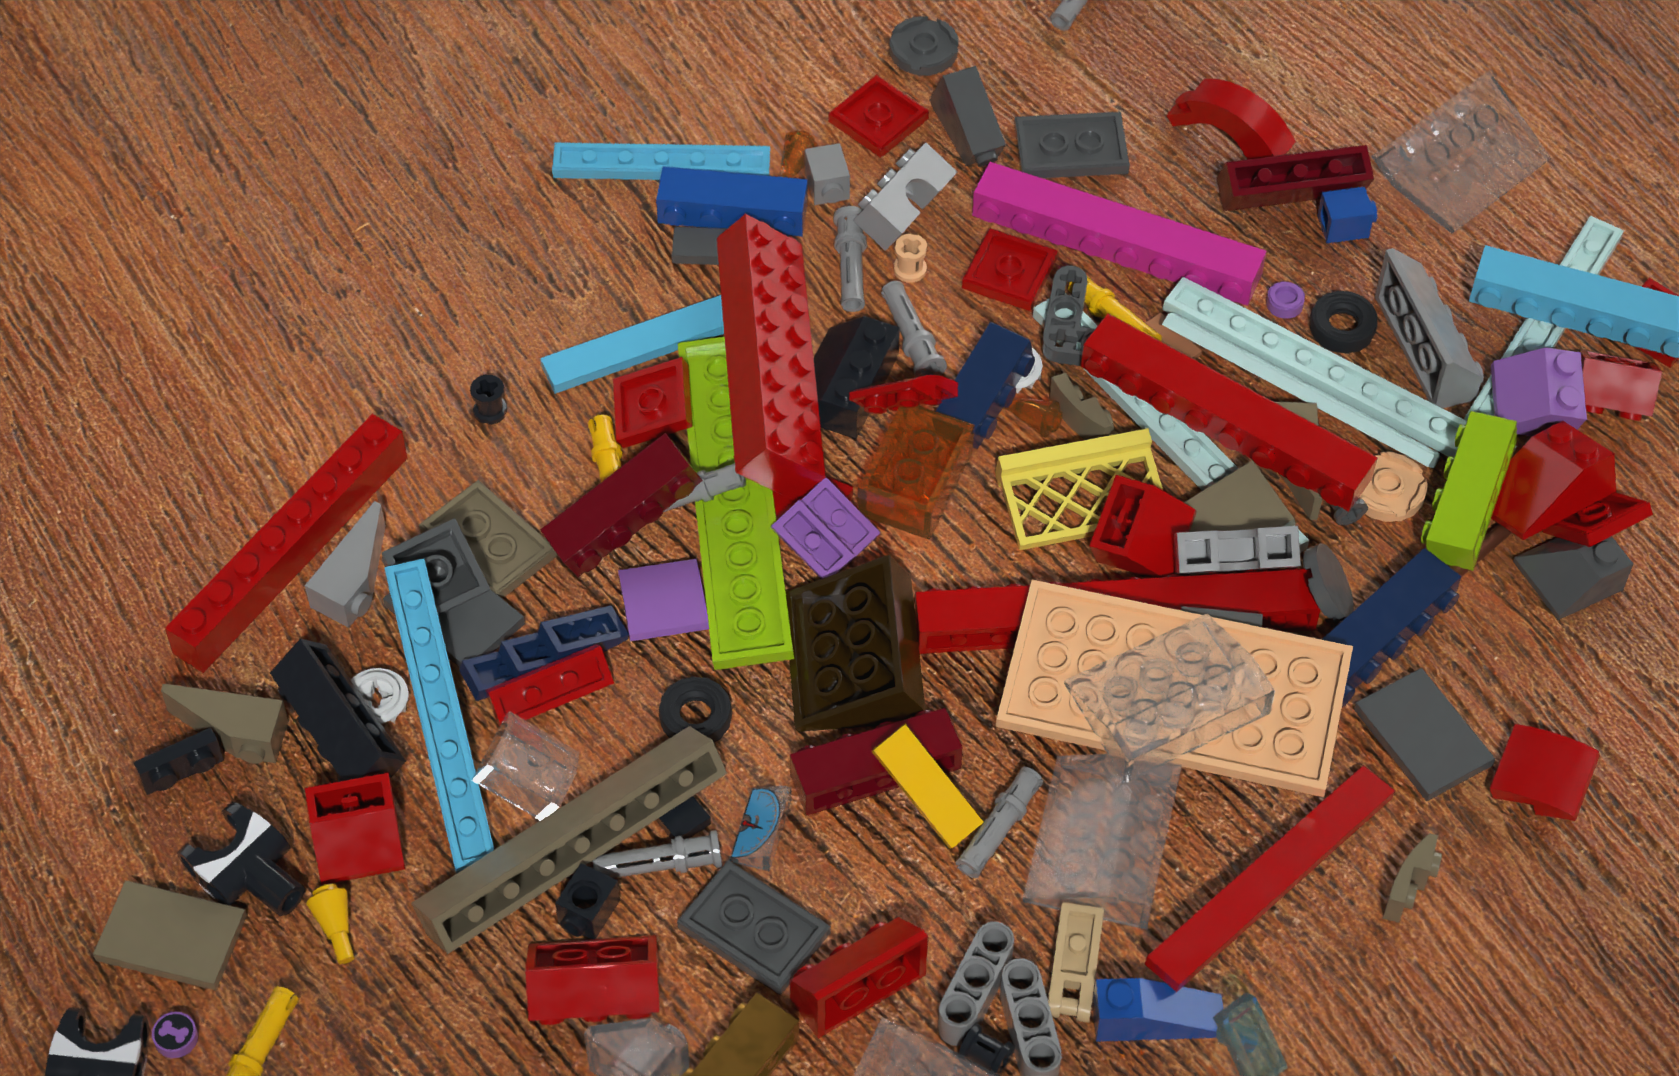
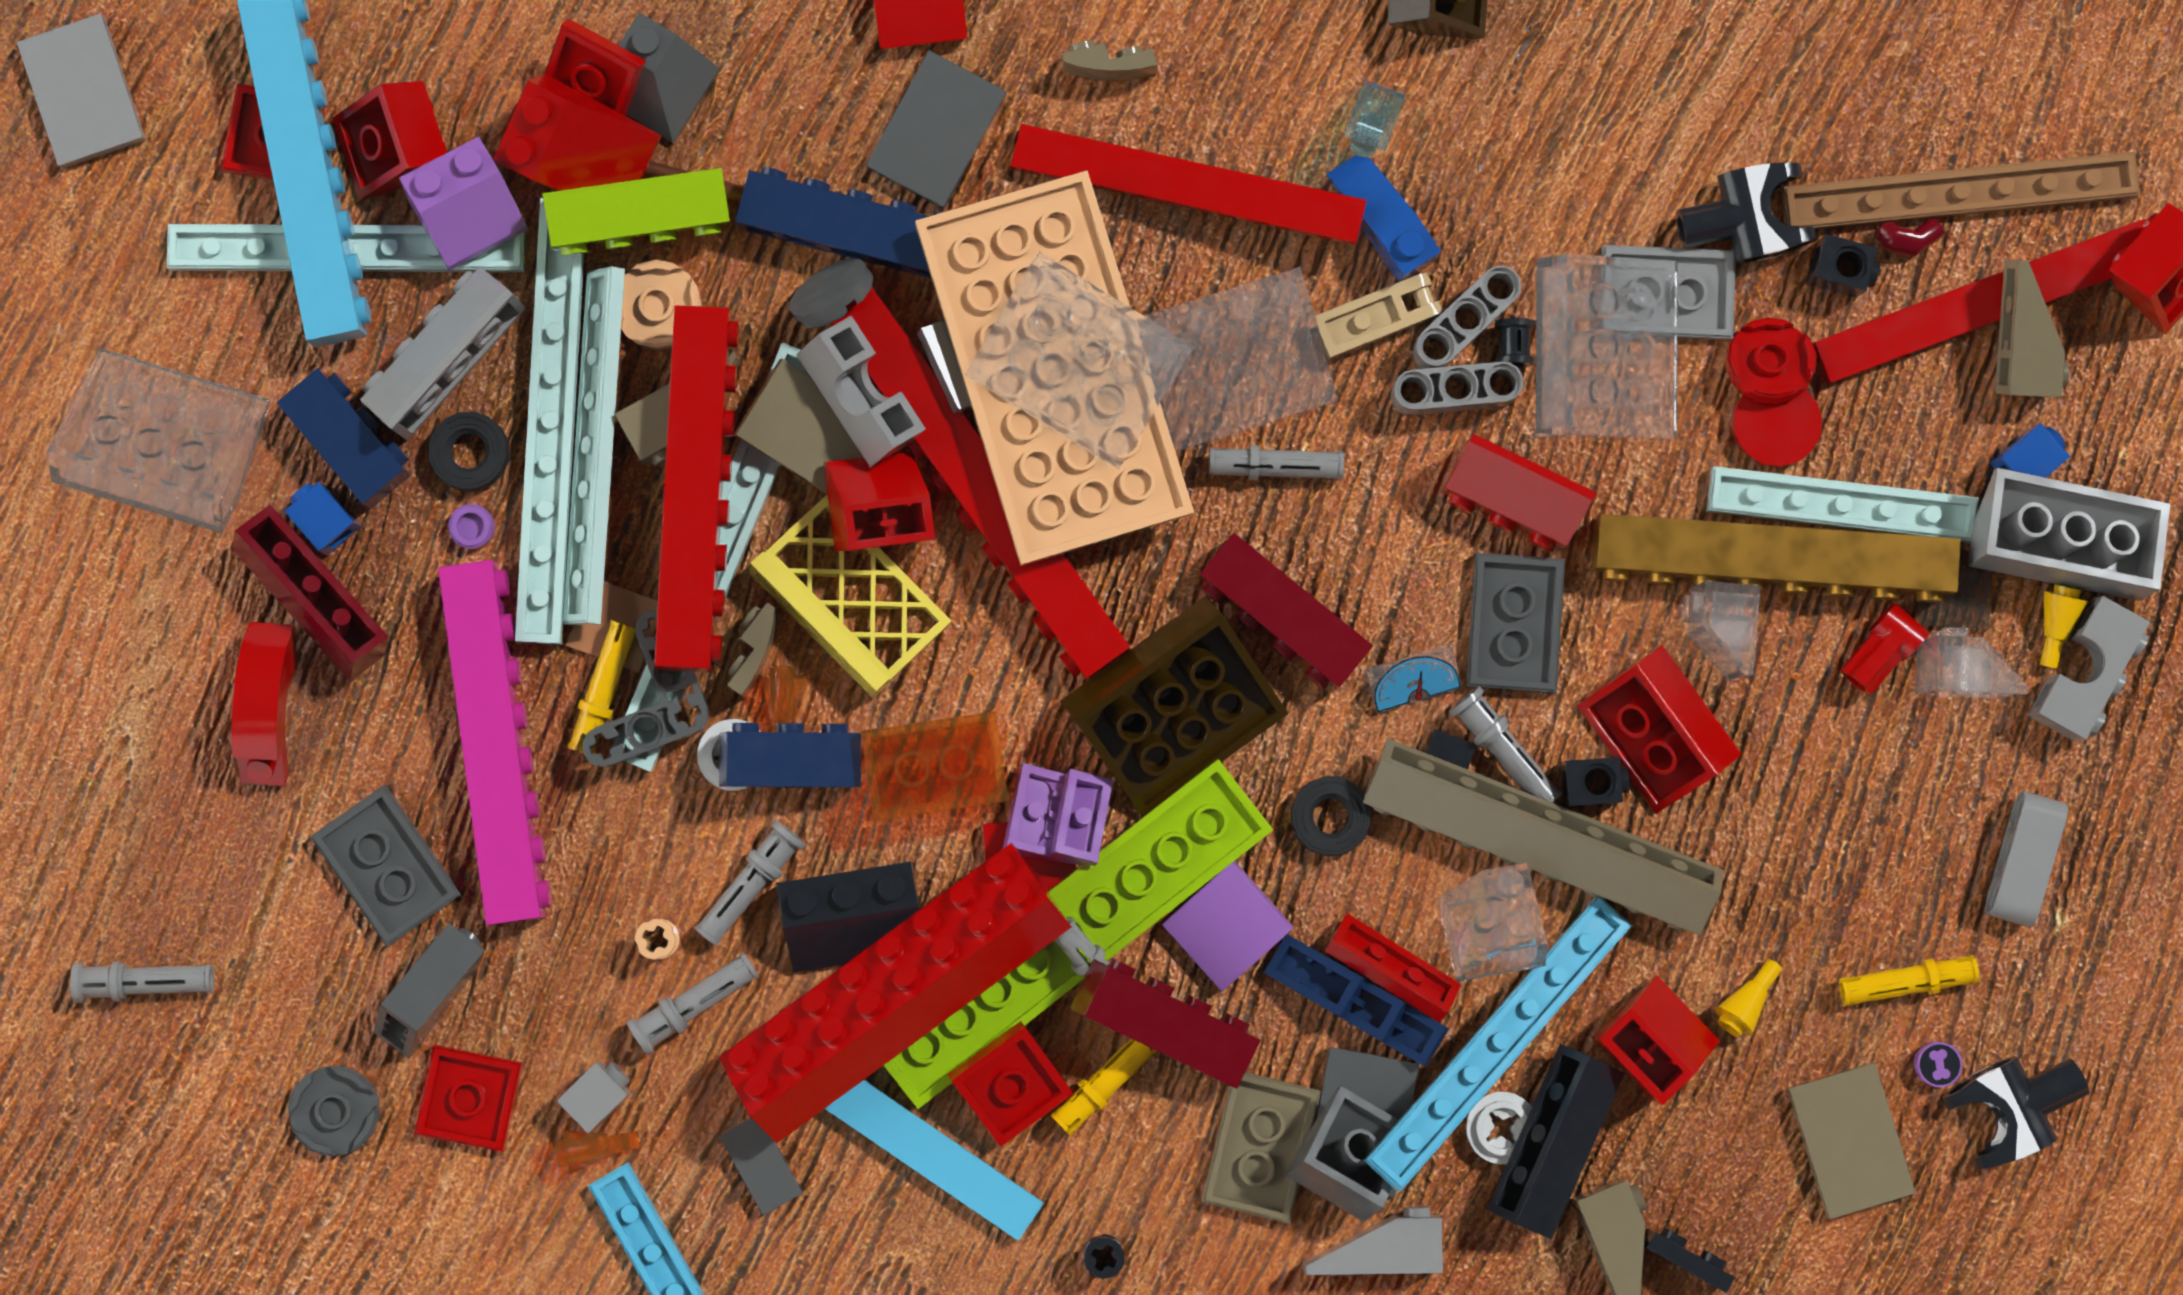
camera: 125 degrees left, 30 degrees up
black connector [177,802,305,917] -> none
blue brick [656,166,808,237] -> none
red slope [849,375,958,414] -> none
light grey arch [853,142,957,251] -> none
yellow tile [871,724,984,849] -> none
red tile [962,228,1058,312] -> none
none -> dark blue brick [276,368,412,509]

